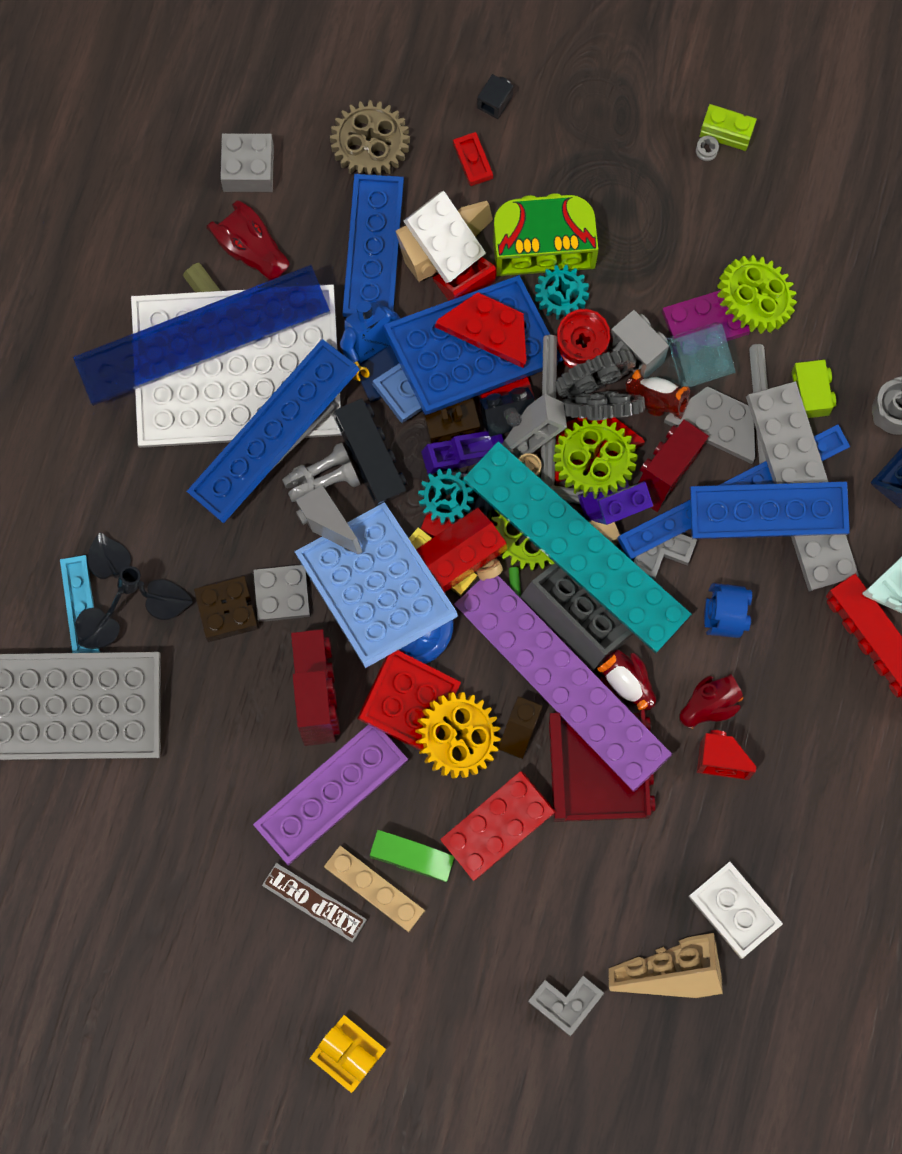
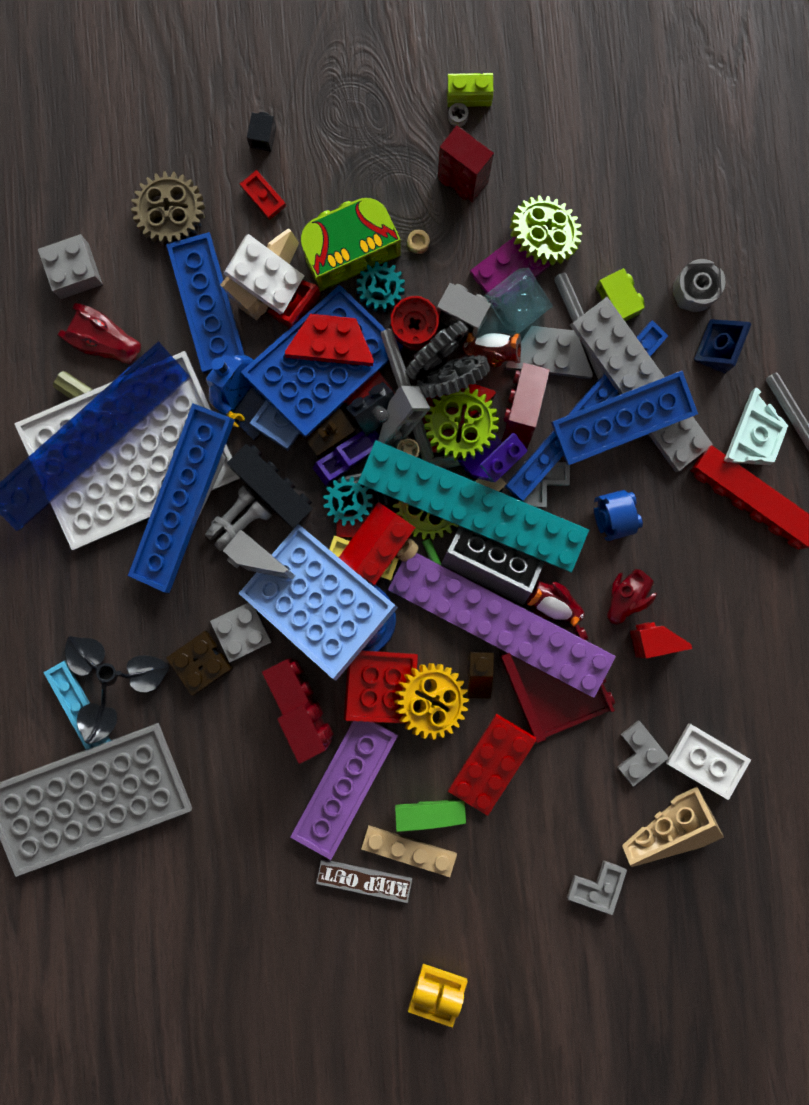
camera: 20 degrees left, 10 degrees up
none -> tan tile [407,230,430,254]
none -> dark red brick [438,125,494,203]
none -> light grey plate [617,720,669,787]

